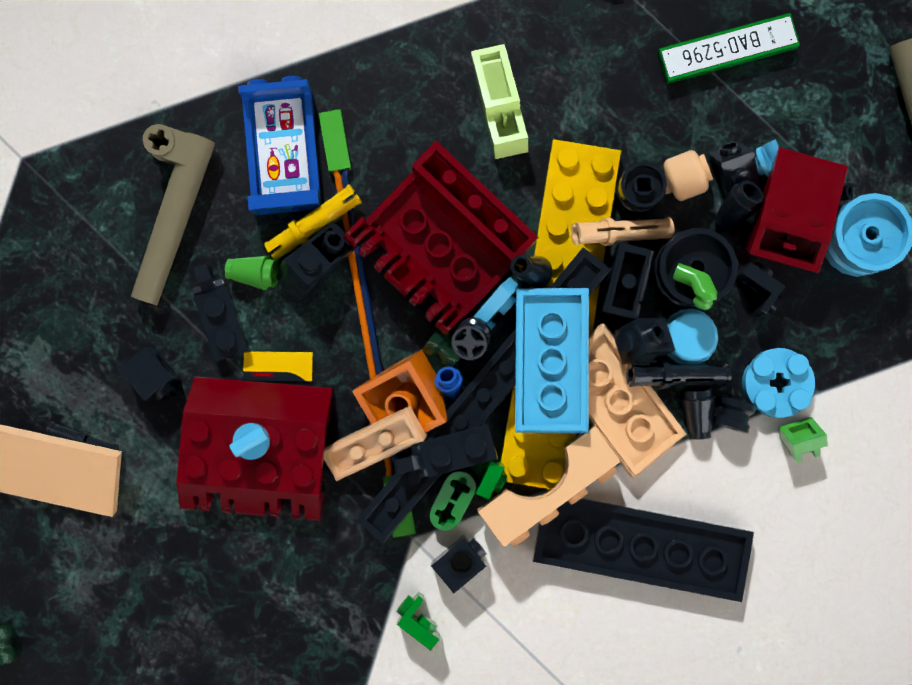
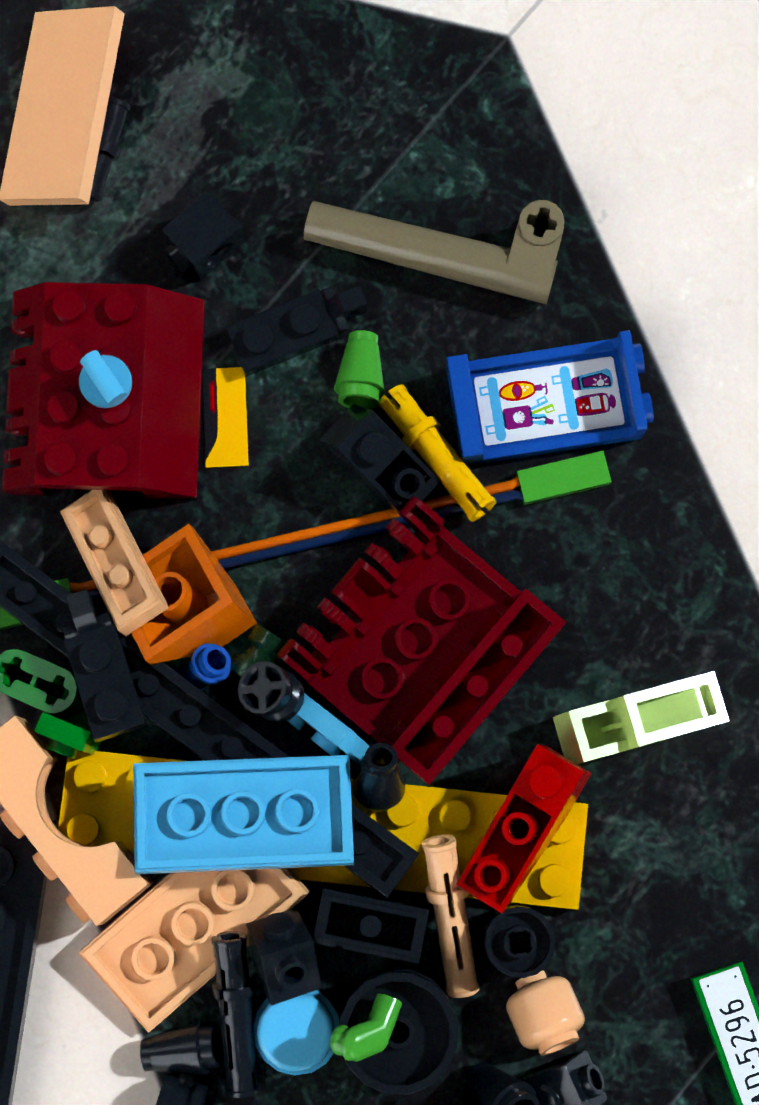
camera: 90 degrees right, 5 degrees down
none -> red slope [456,744,592,913]

